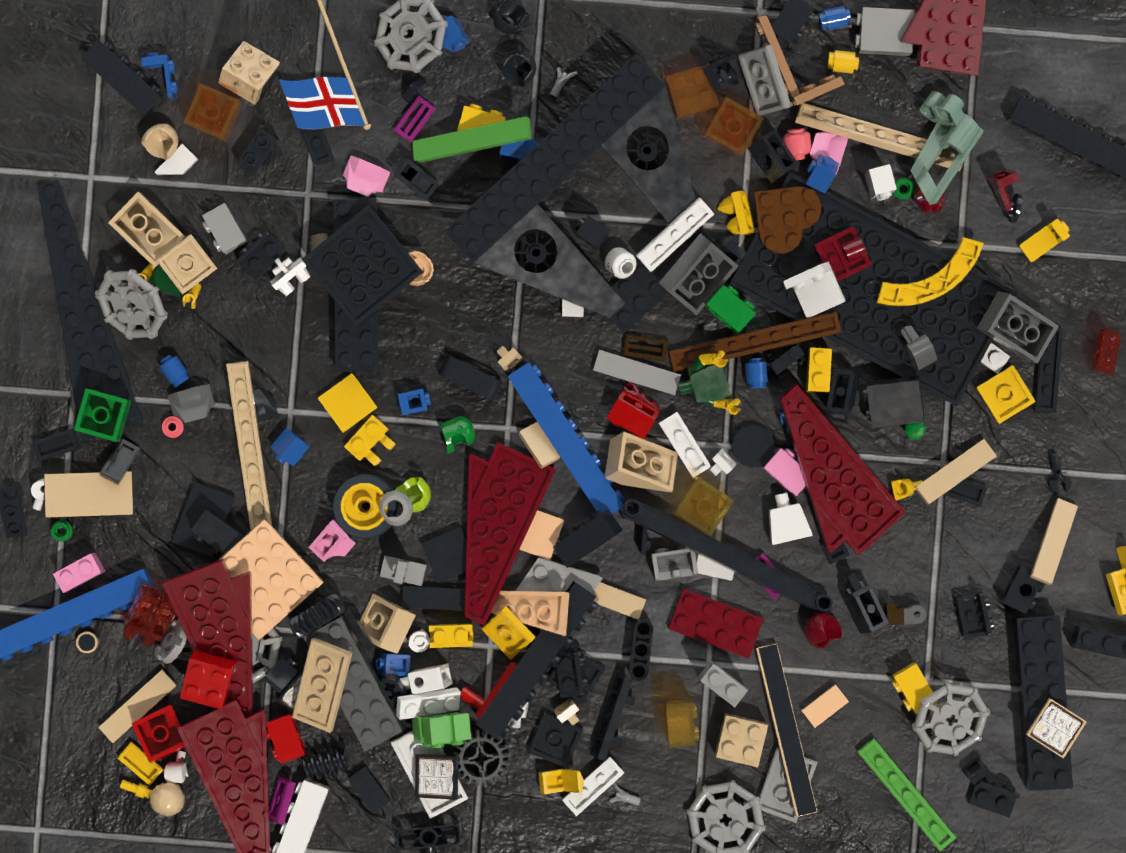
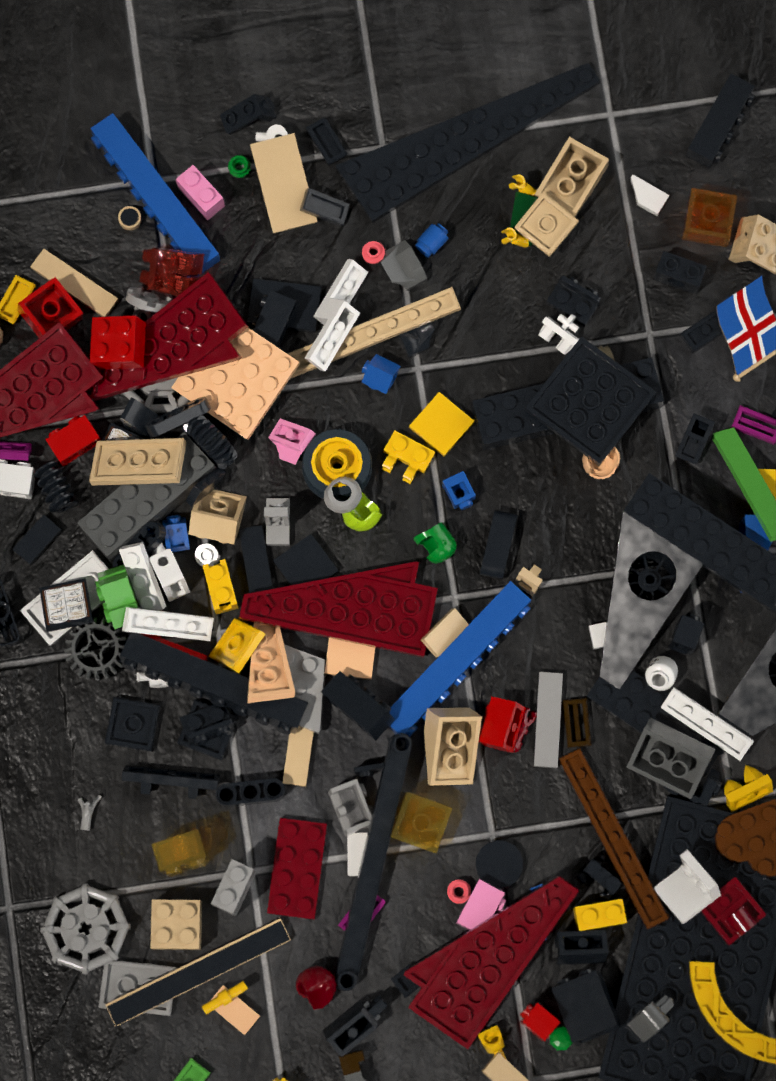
camera: 65 degrees right, 10 degrees down
green brick [74,388,131,442] -> none
light grey plate [95,269,167,340] -> none
blue bracket [141,53,178,100] -> none
tan hair [141,124,178,160] -> none
white piece [164,751,188,783] -> none
light grey brick [202,203,248,254] -> none
bright pink slope [343,156,391,197] -> none
yellow bracket [539,769,584,794] -> none
tan tile [553,697,580,726] -> none
white plate [562,756,624,816] -> none
white plate [659,412,711,478] -> none
dark green torso [678,350,741,415] -> none
green brick [705,285,756,335] -> none
white tile [710,449,737,476] -> none
blue brick [745,358,768,389] -> none
white torso [769,493,813,545] -> none
none -> white tile [122,607,214,641]
none -> black beam [145,397,211,437]
none -> yellow bar [202,981,248,1015]
none -> white bracket [305,259,368,371]
none -> coral plate [447,879,471,904]
none -> red brick [520,1003,560,1041]

